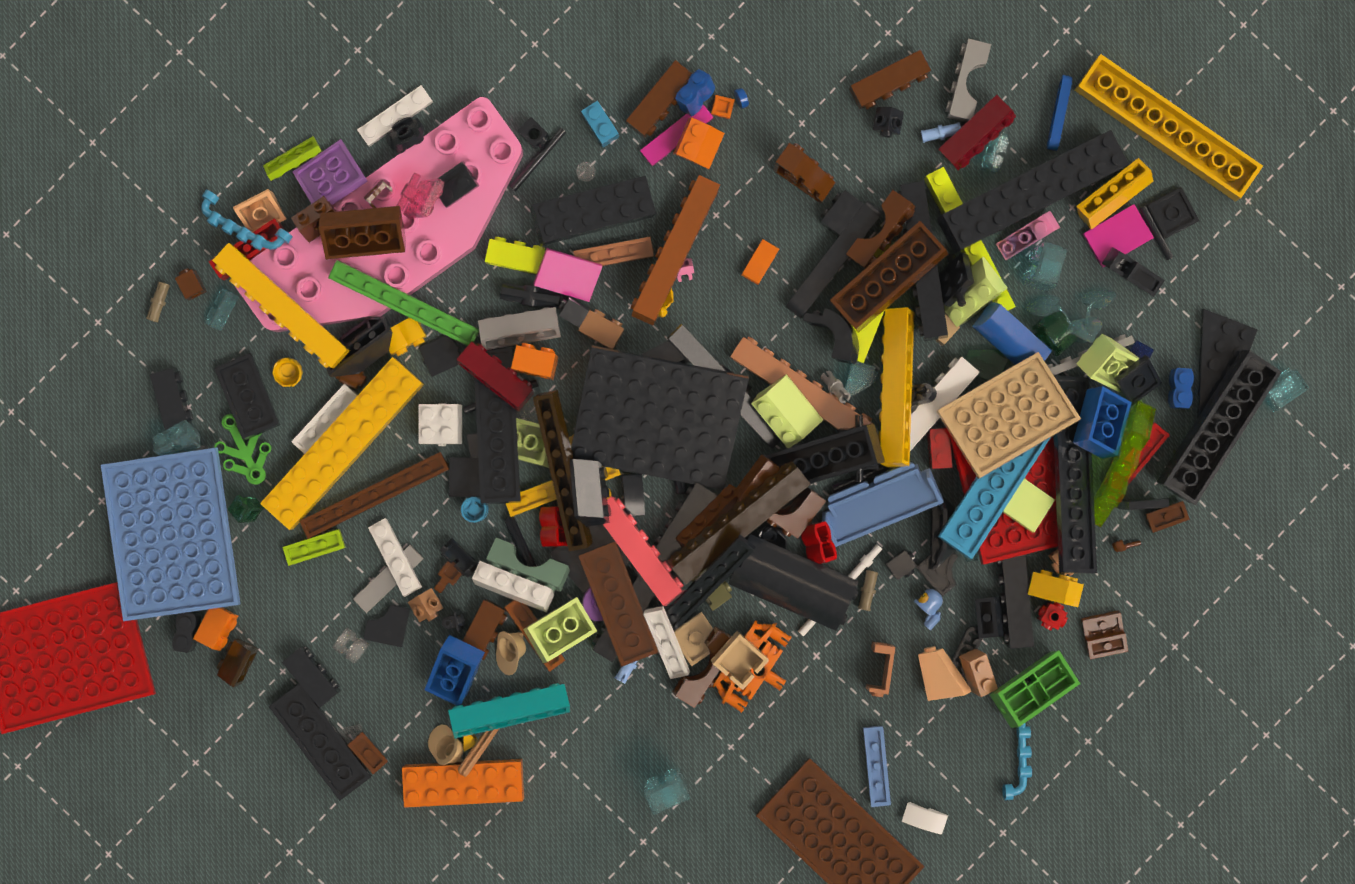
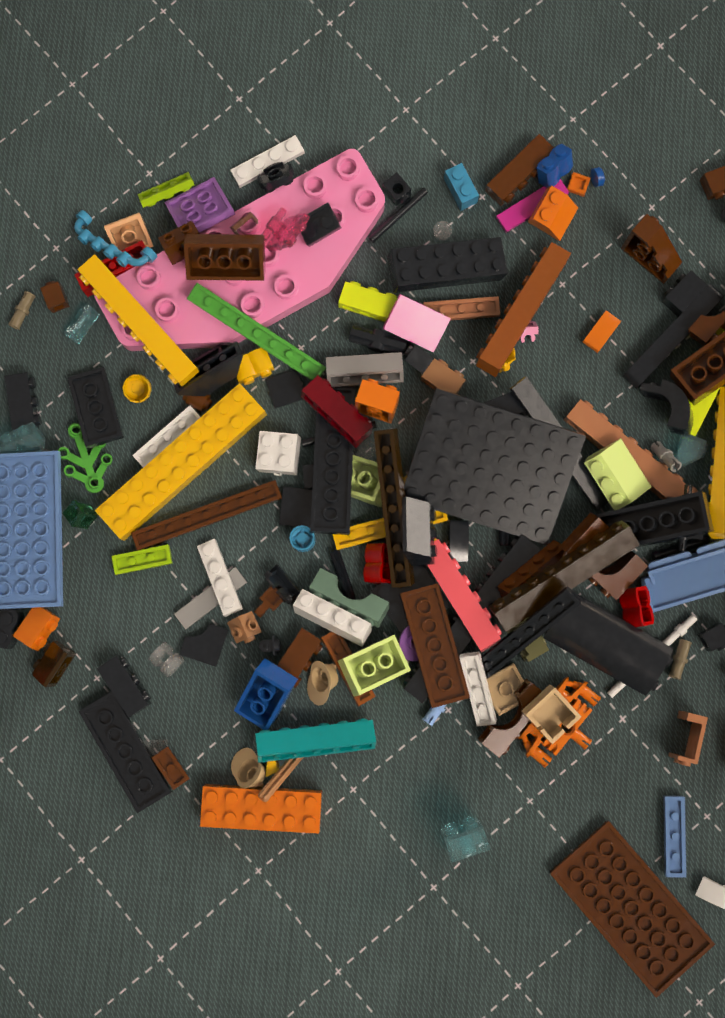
camera: 10 degrees right, 5 degrees down
black hair [756,526,787,549] -> none

